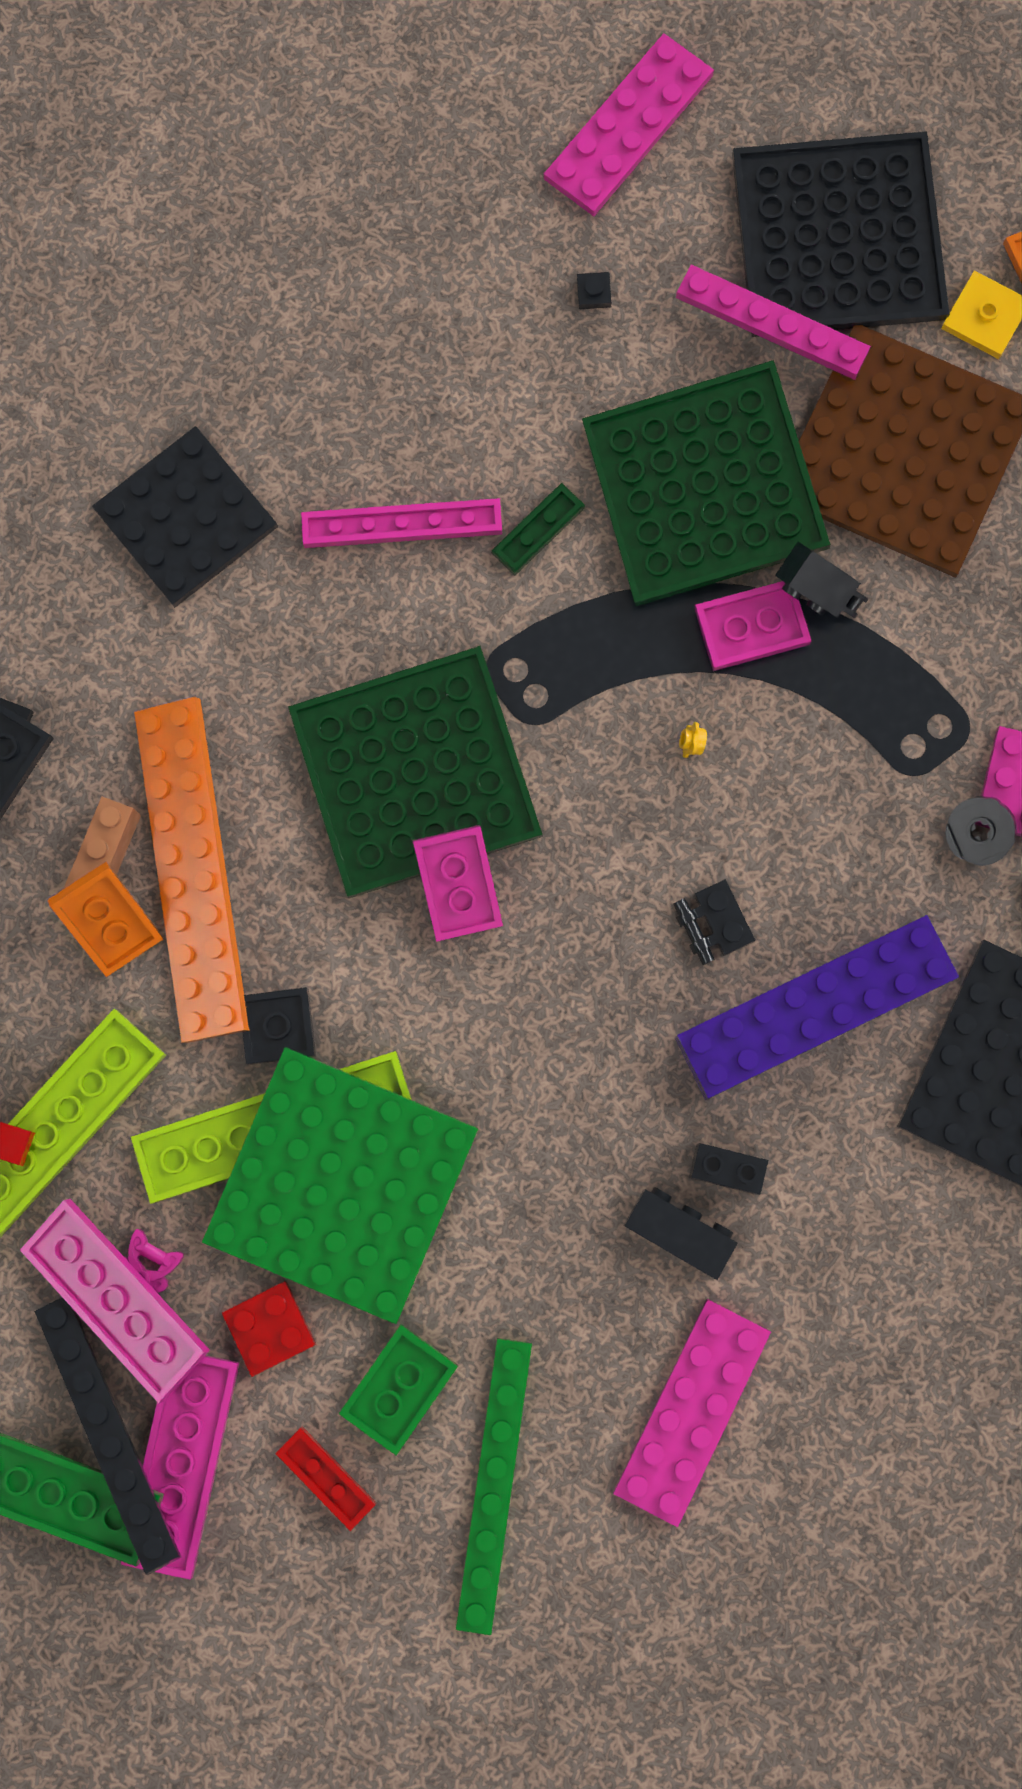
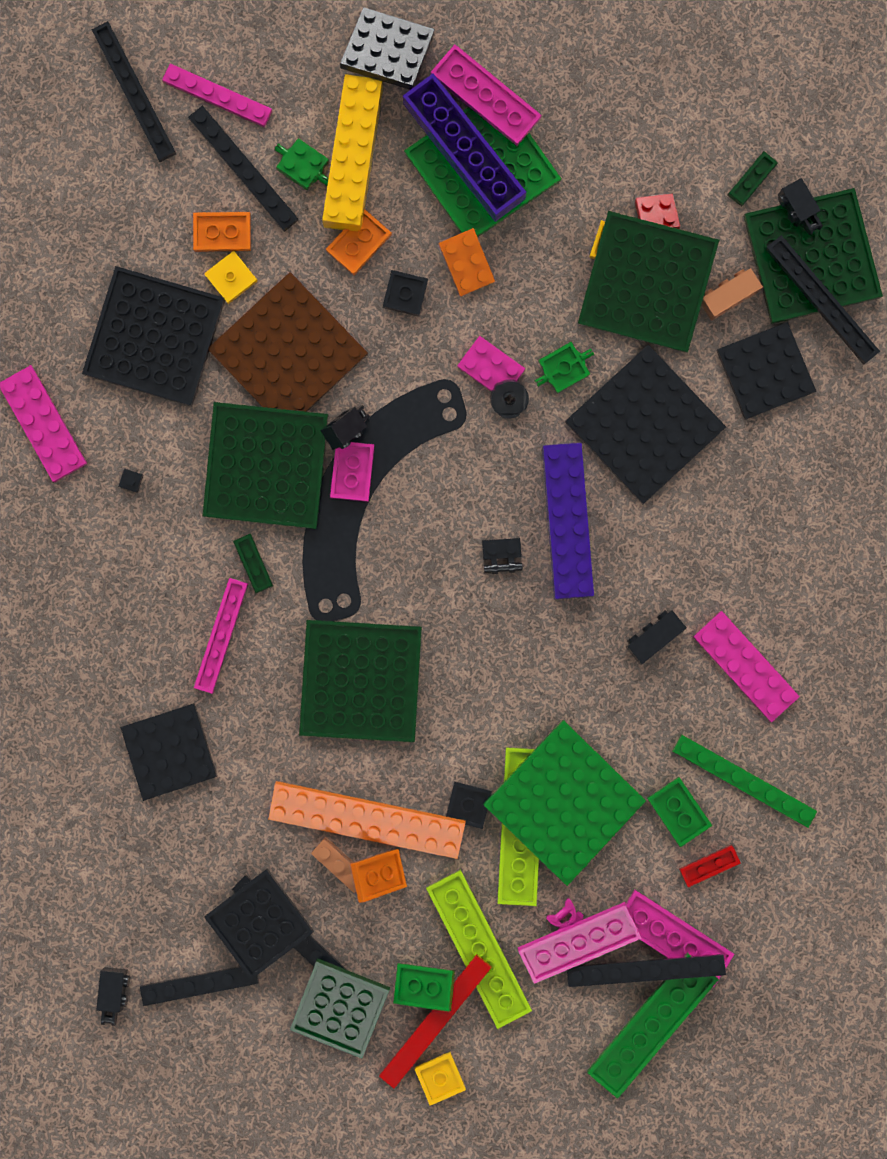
camera: 75 degrees left, 5 degrees up
red plate [222,1281,316,1377] -> none
dark pink plate [413,825,503,942] -> none
dark pink plate [676,264,871,380] -> none
yellow plate [679,722,707,758] -> none
black brick [689,1143,769,1195] -> none

